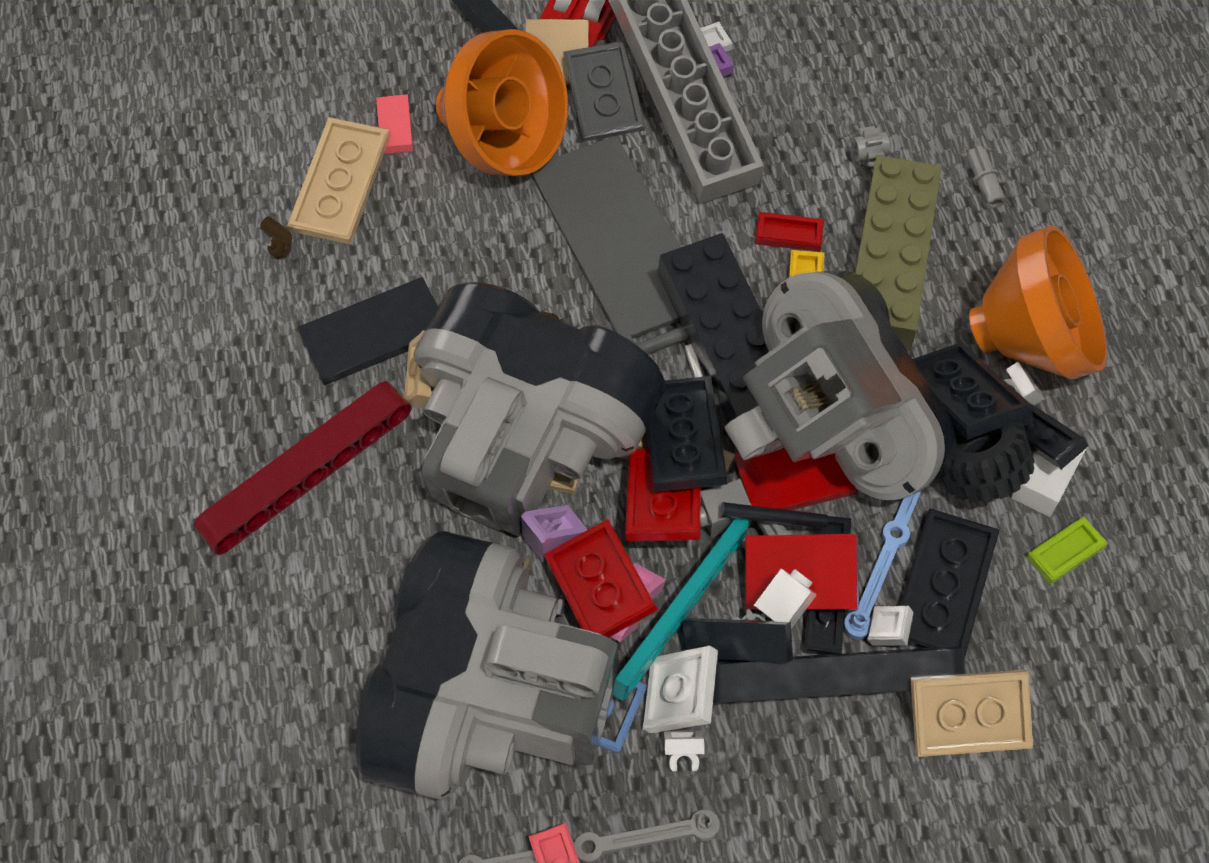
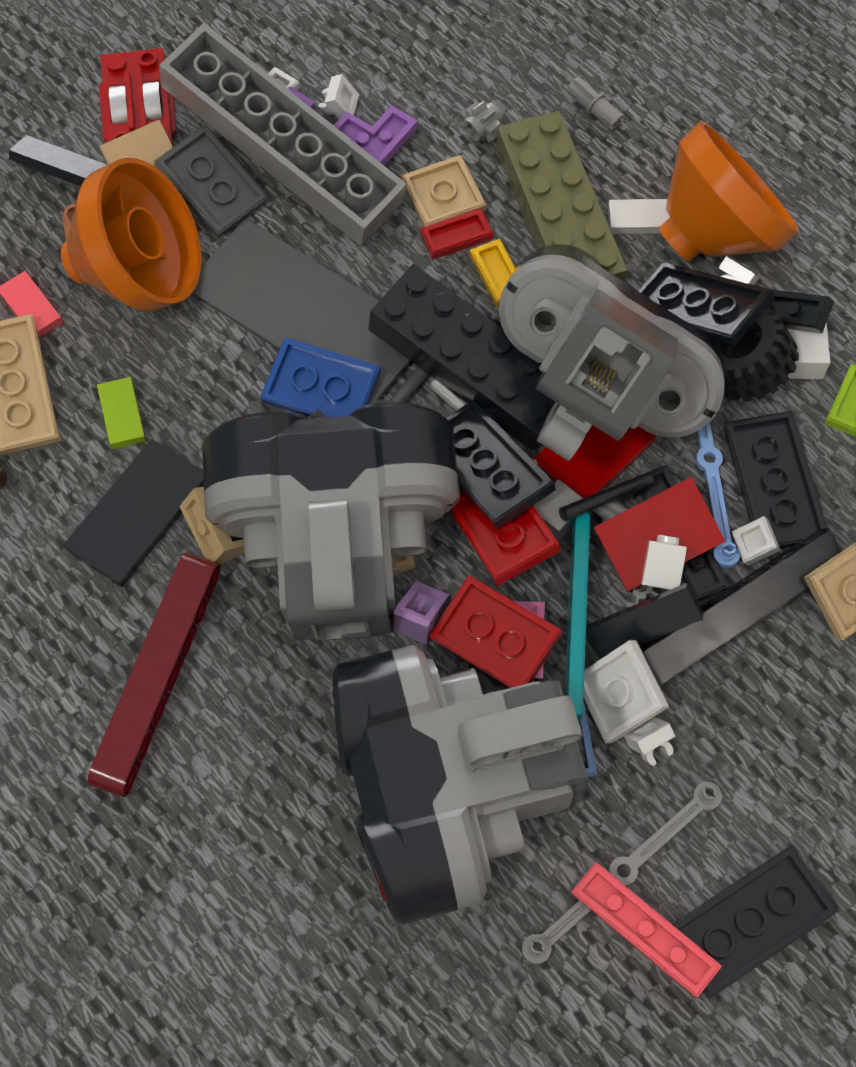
camera: 30 degrees left, 5 degrees up
none -> lime tile [97,377,146,450]
none -> blue tile [260,337,382,419]
none -> white tile [318,74,359,119]
none -> medium lavender plate [334,105,418,166]
none -> tan tile [401,155,487,227]
none -> white tile [608,199,670,234]

